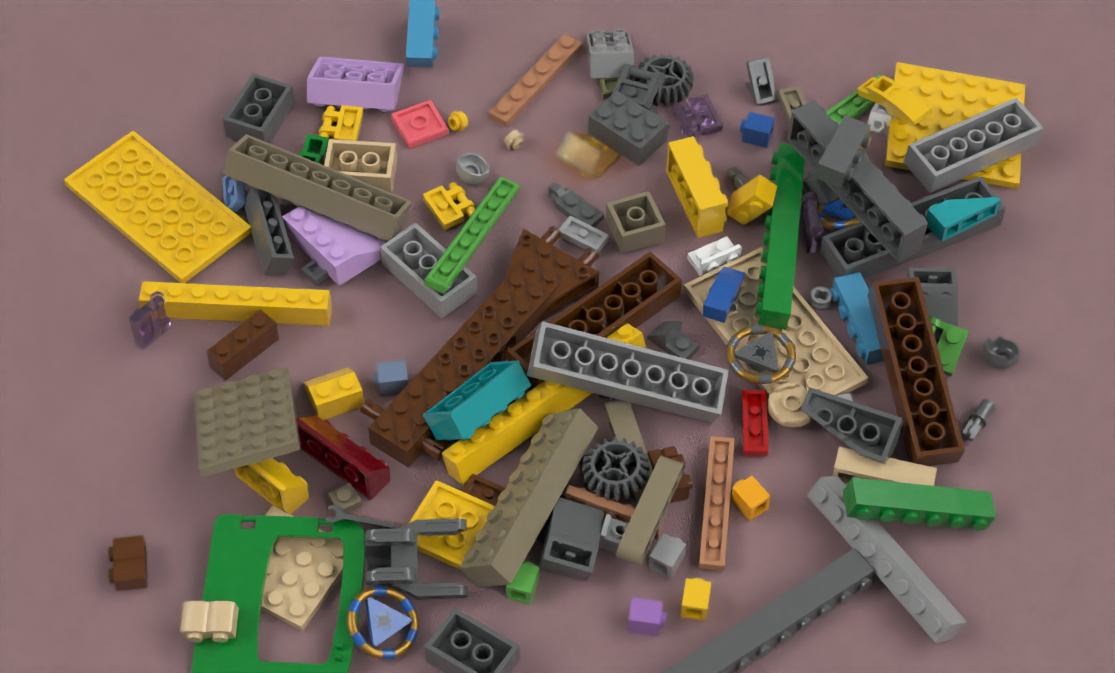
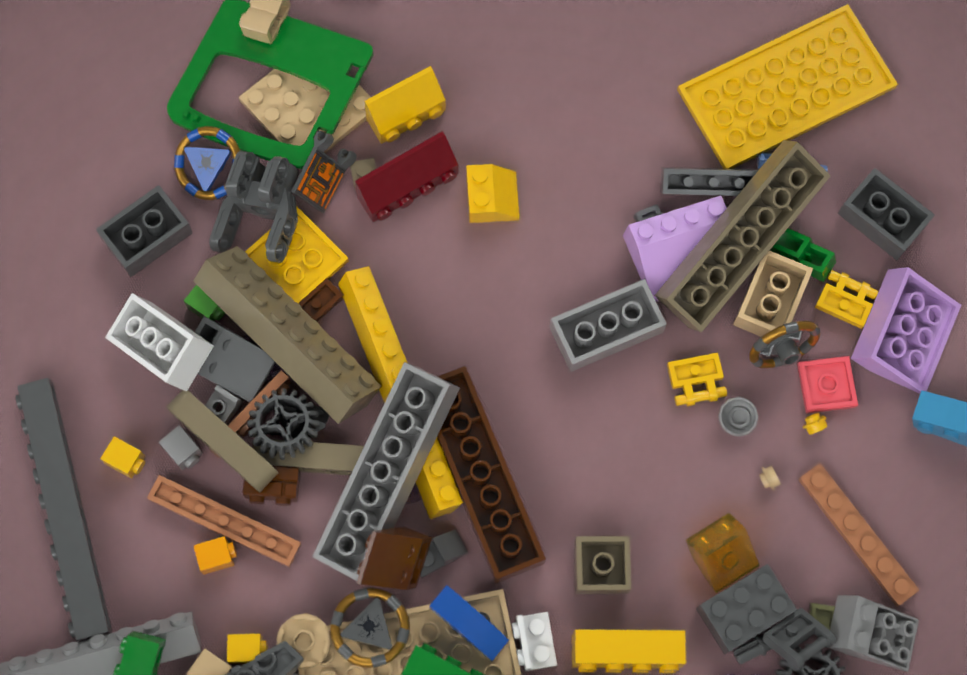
camera: 105 degrees right, 20 degrees up
clear purple plate [129,291,171,350] -> none
yellow brick [139,281,332,326] -> none
dark tan plate [194,367,301,477] -> none
reddish brown brick [206,309,279,381] -> none
reddish brown brick [360,226,599,468] -> none
sand blue brick [373,360,408,396] -> none
teal brick [423,361,531,441] -> none
bright green tile [424,177,520,294] -> none
dark grey hinge [548,182,604,227] -> none
light grey plate [559,216,609,253] -> none
medium lavender brick [628,597,667,637] -> none
red plate [741,390,769,457] -> none
none -> white brick [105,293,214,391]
none -> yellow brick [227,634,268,664]
none -> reddish brown slope [357,527,432,590]
none -> dark grey piece [749,321,820,368]

